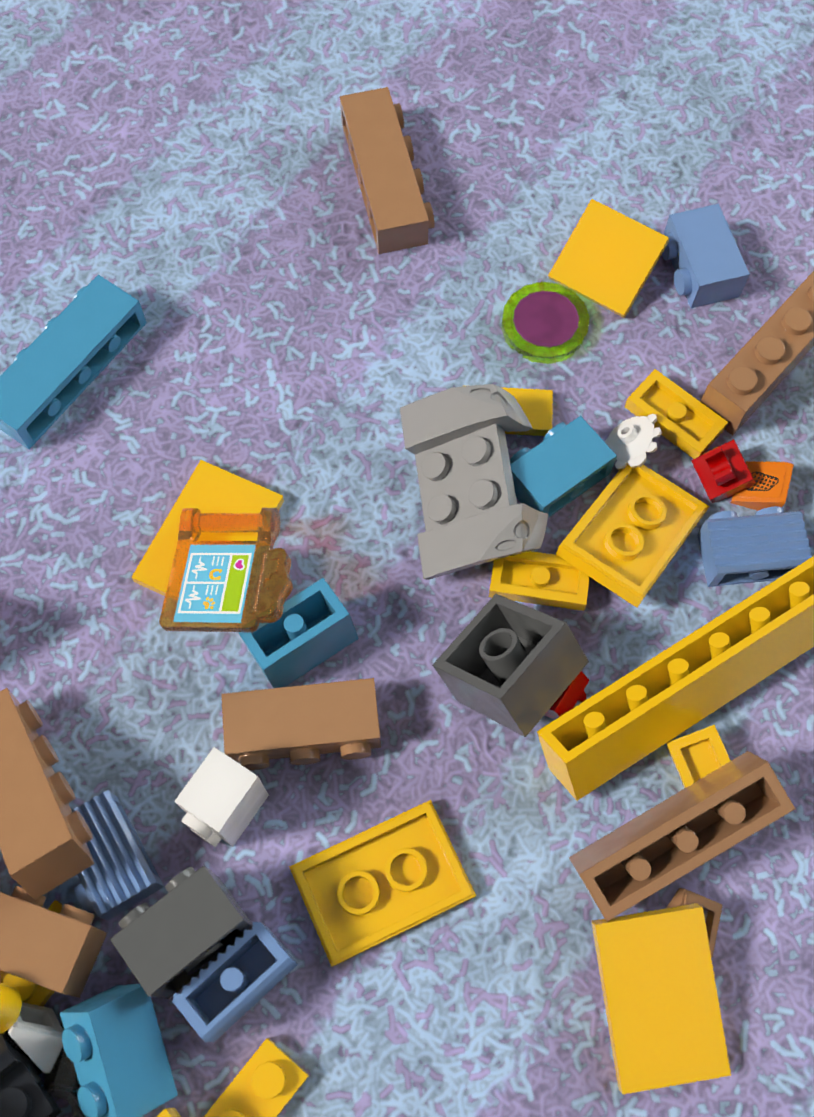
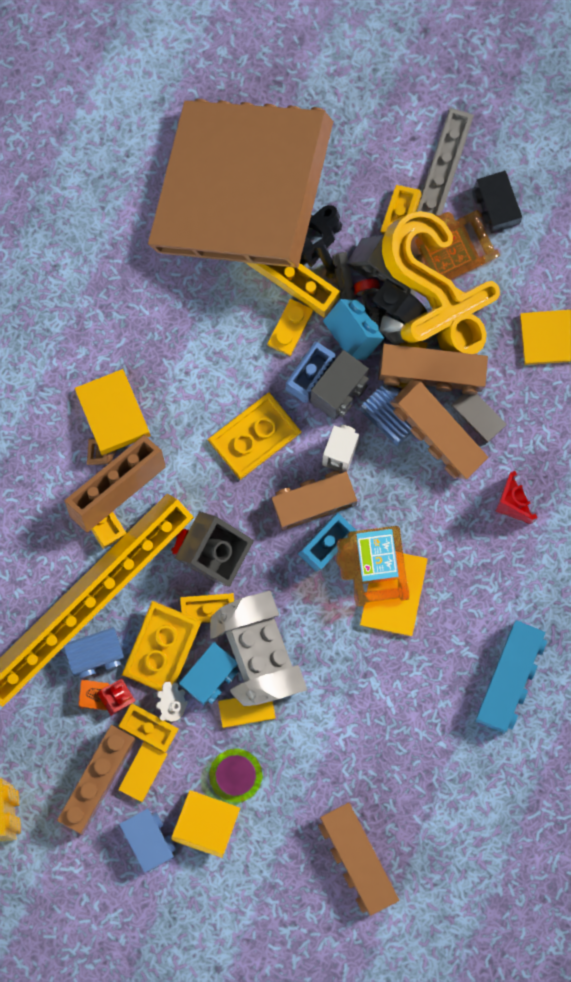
camera: 165 degrees right, 10 degrees up
none -> yellow tile [118,742,168,803]

